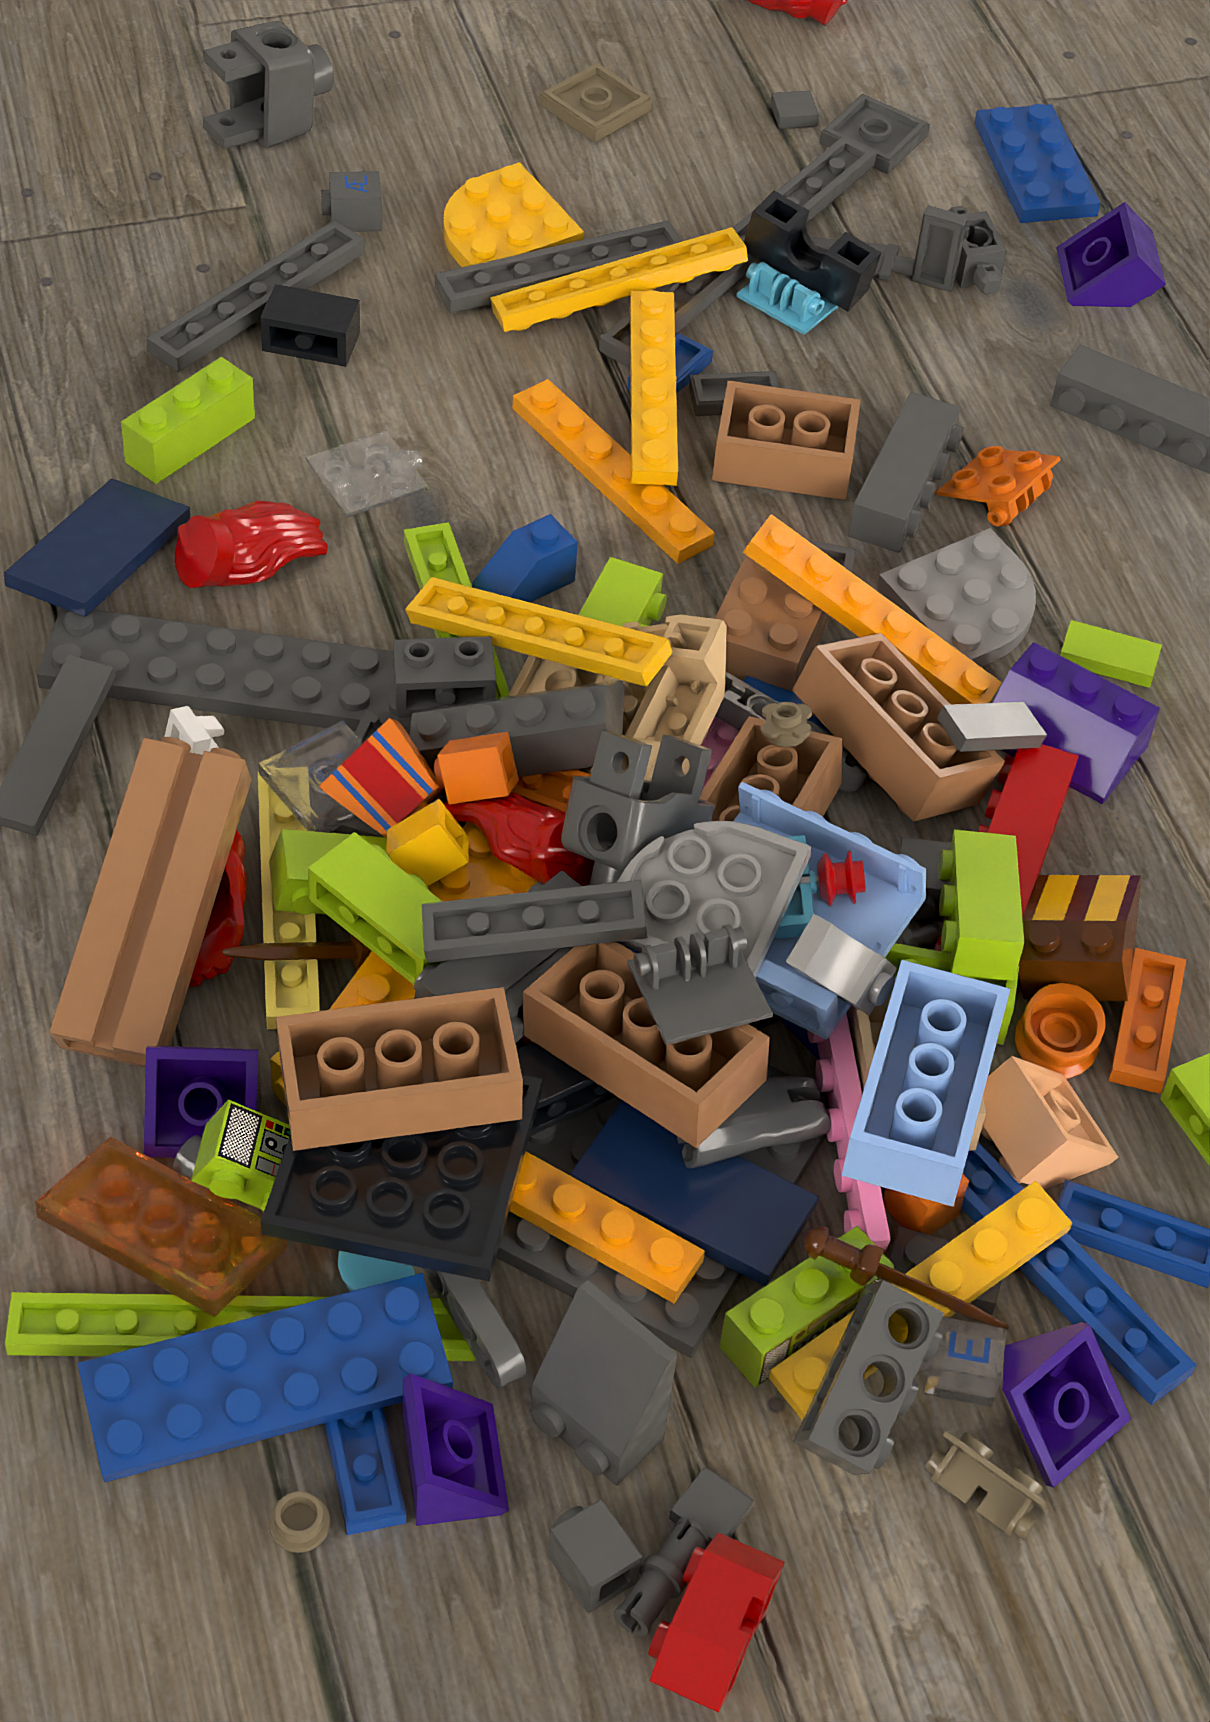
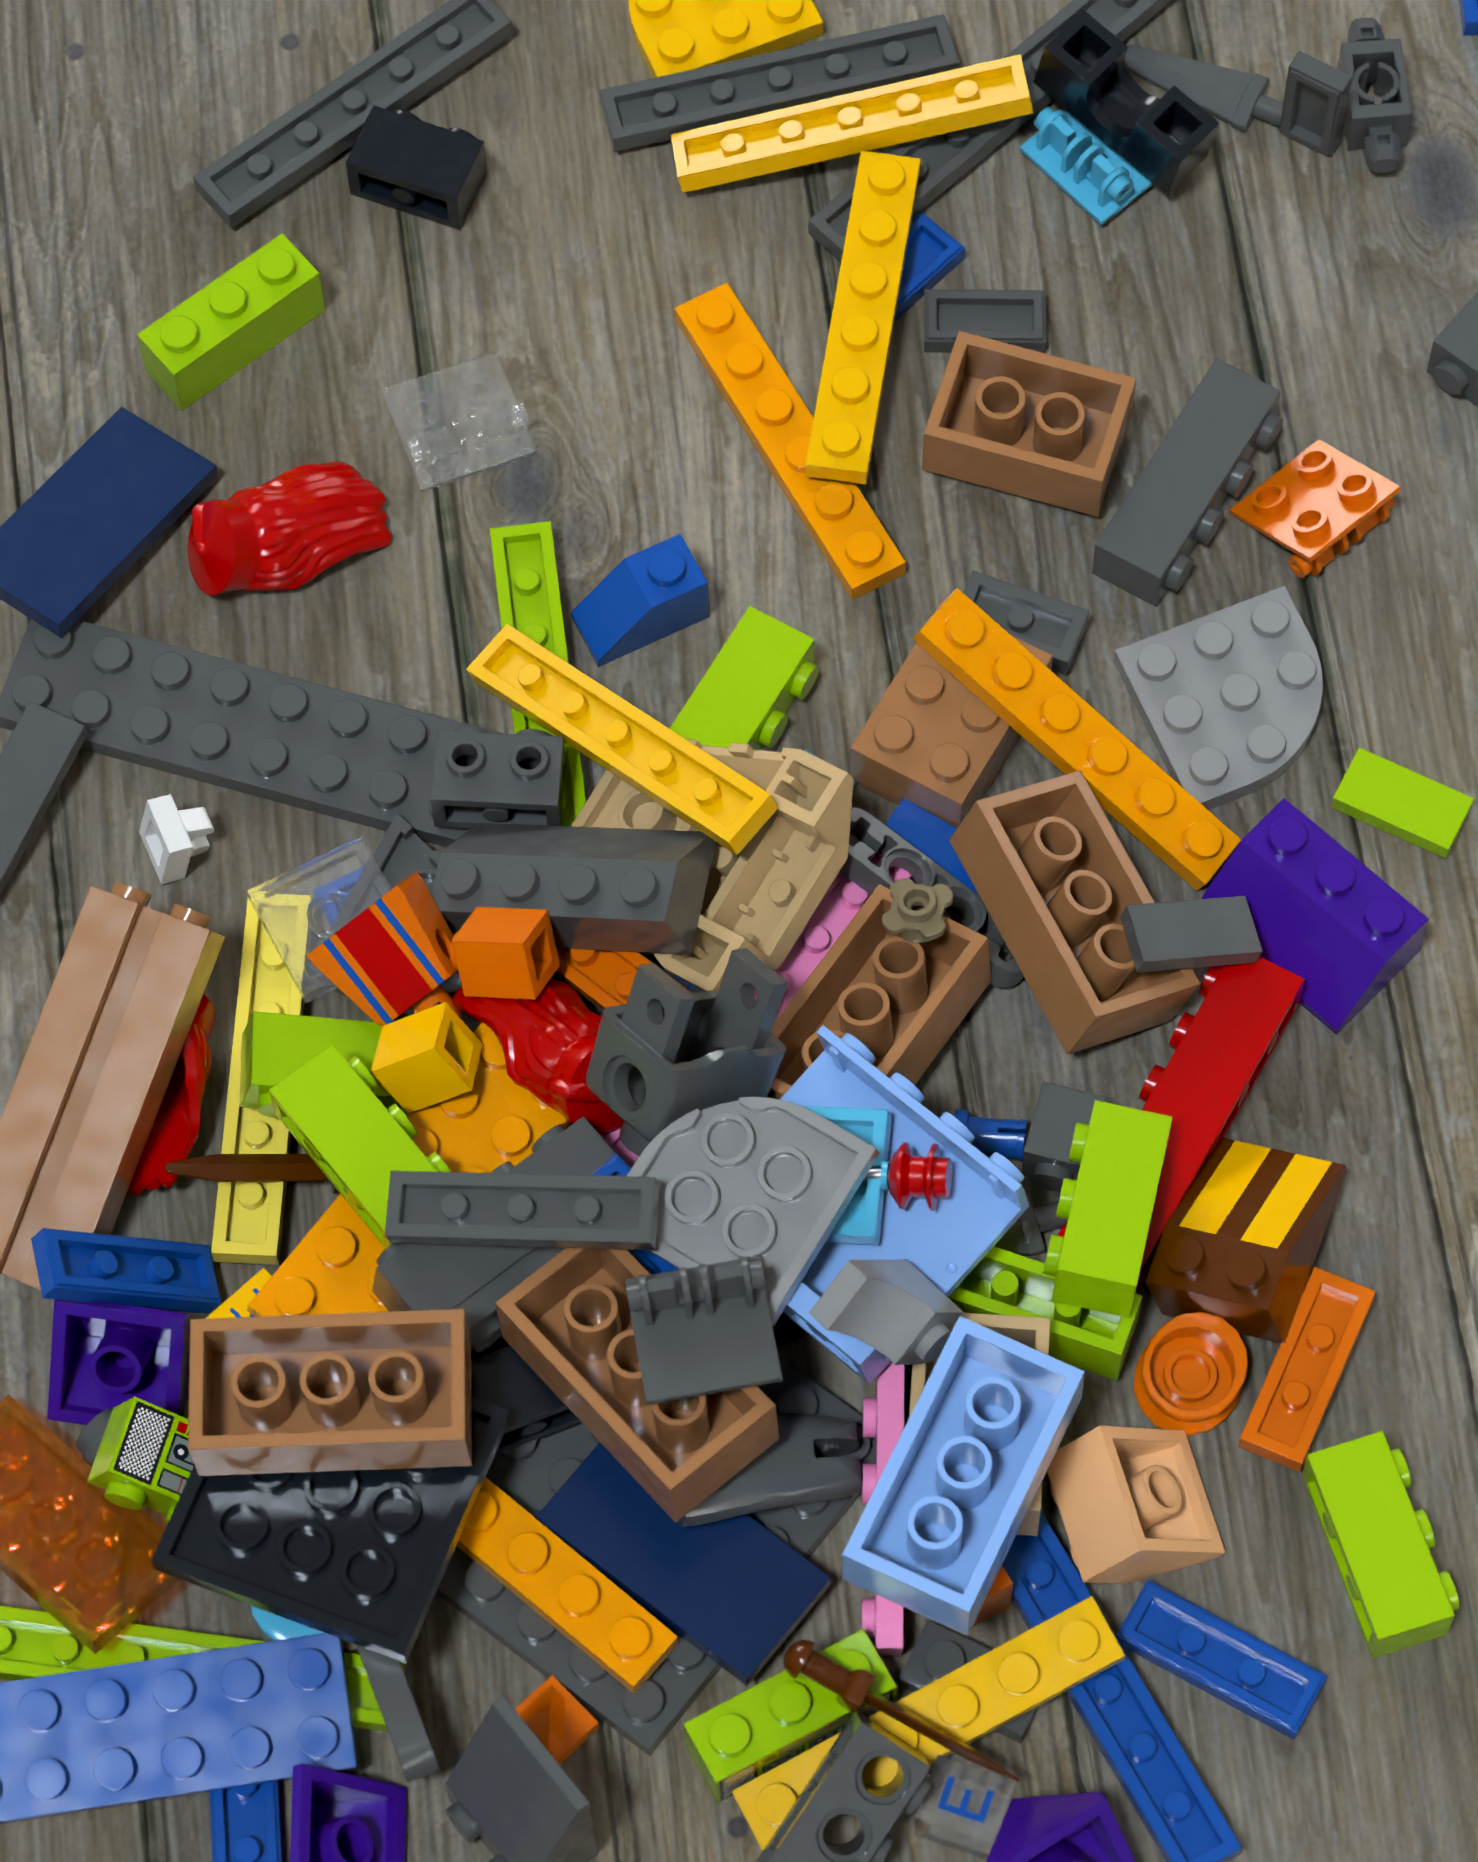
camera: 15 degrees right, 15 degrees up
none -> blue tile [31,1228,222,1314]

